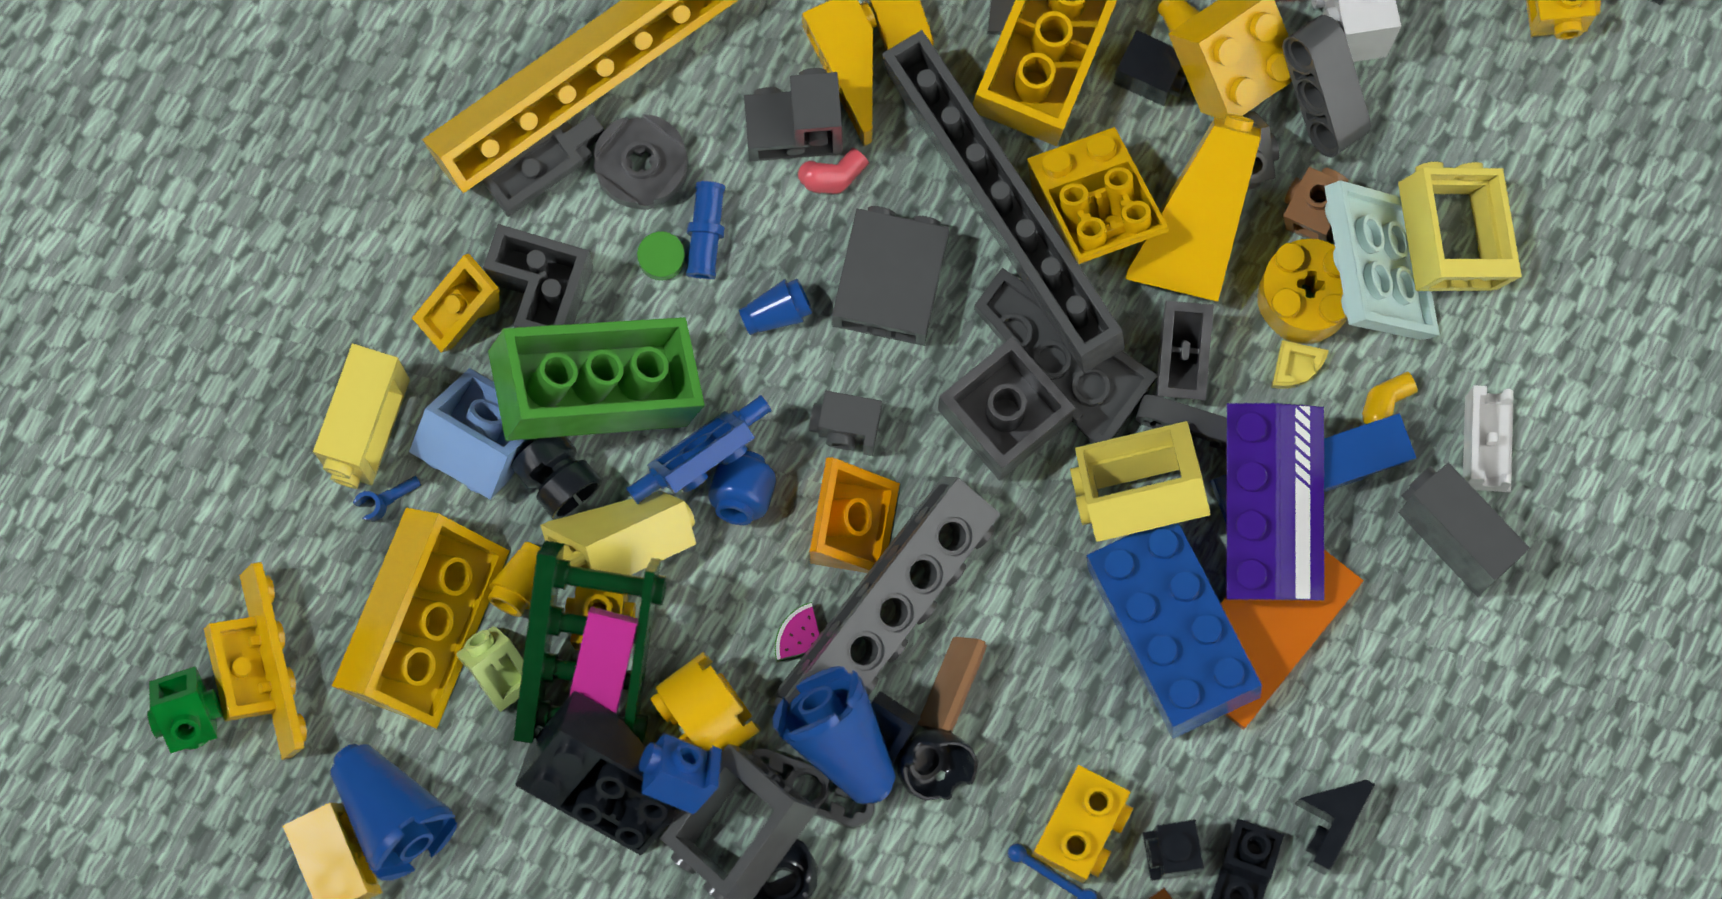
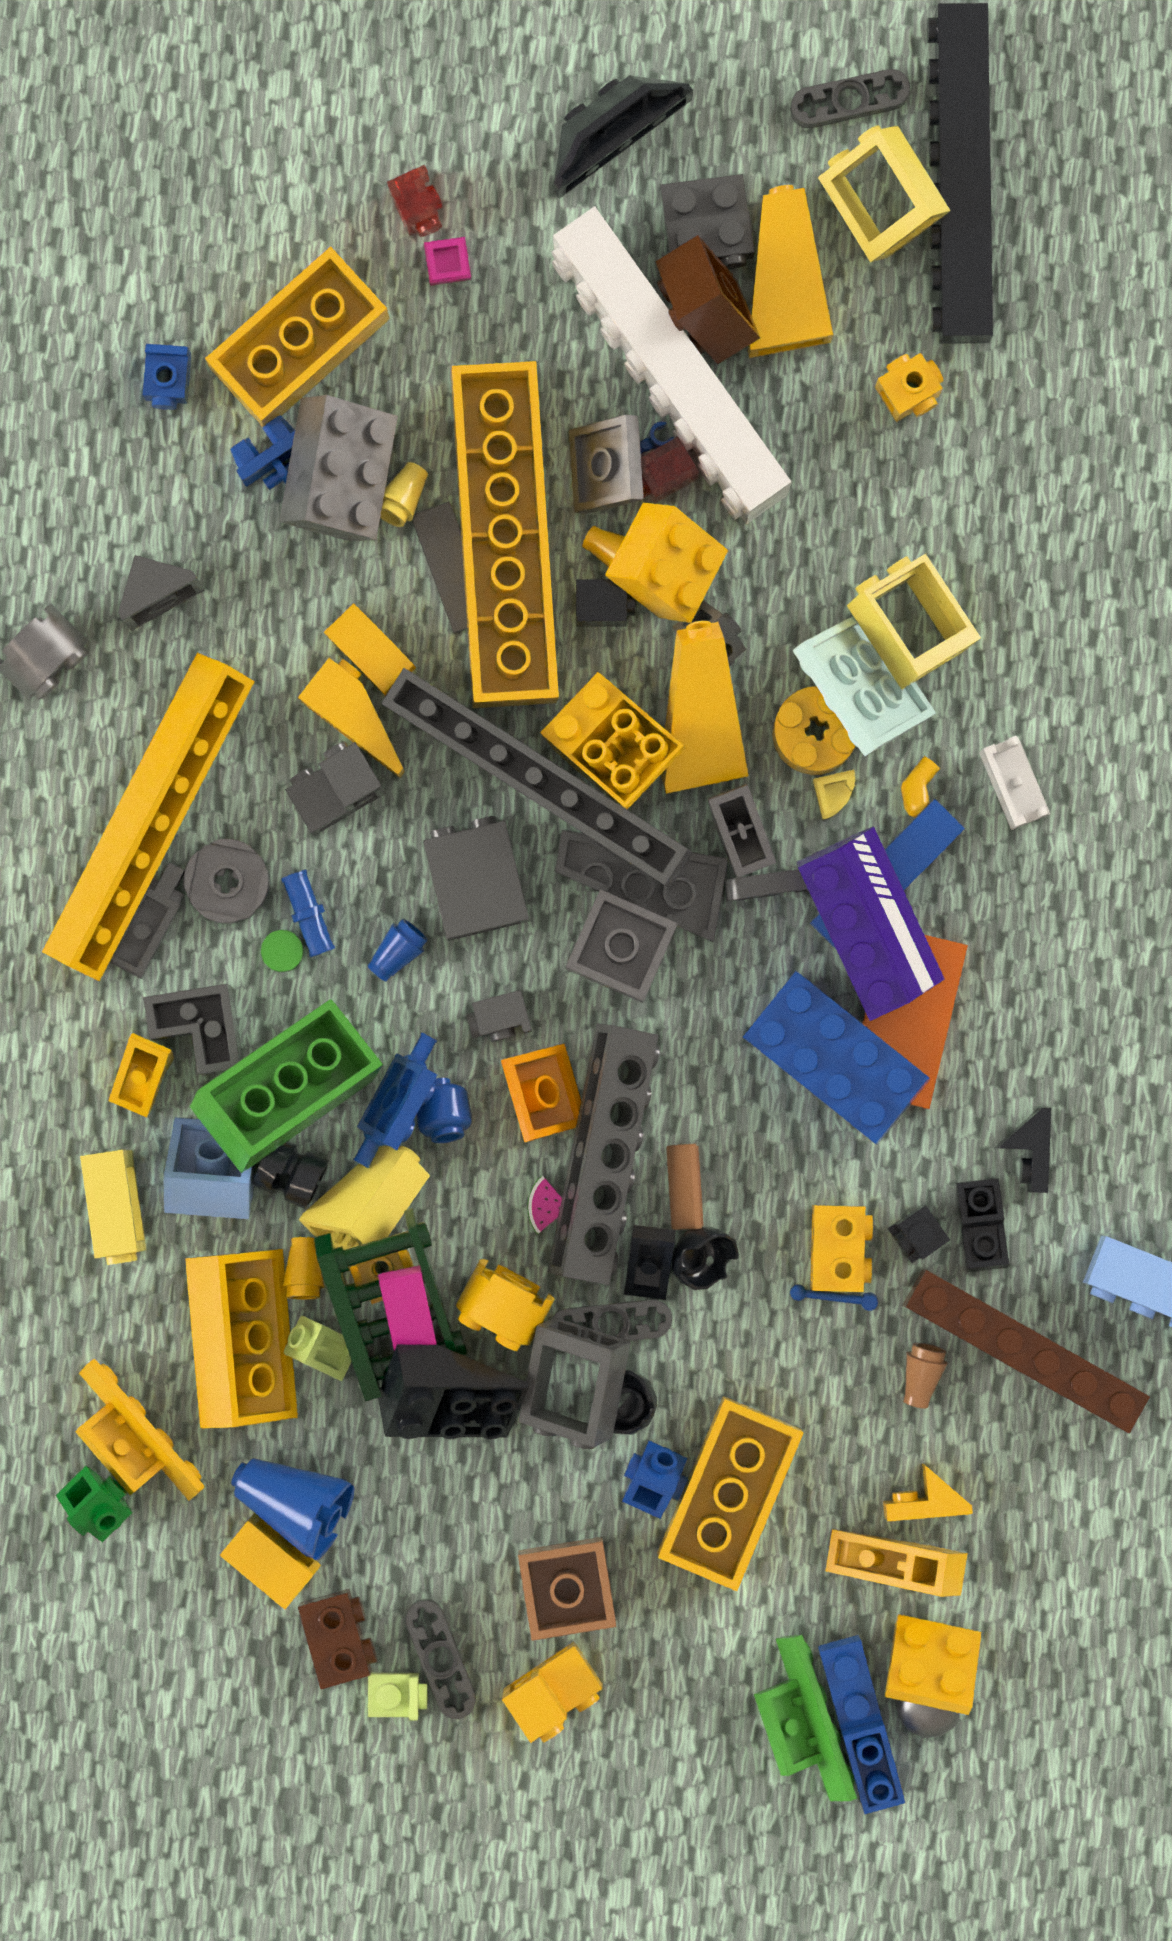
camera: 25 degrees left, 10 degrees up
blue hand [353,475,421,522] -> none
blue brick [639,733,722,814] -> none
blue cone [773,666,896,804] -> none
coral arm [798,148,869,194] -> none
light yellow window [1070,421,1211,542] -> none
dark grey beam [1282,15,1371,157] -> none
medium nougat brick [1283,167,1348,243] -> none
dark grey brick [1398,462,1530,597] -> none

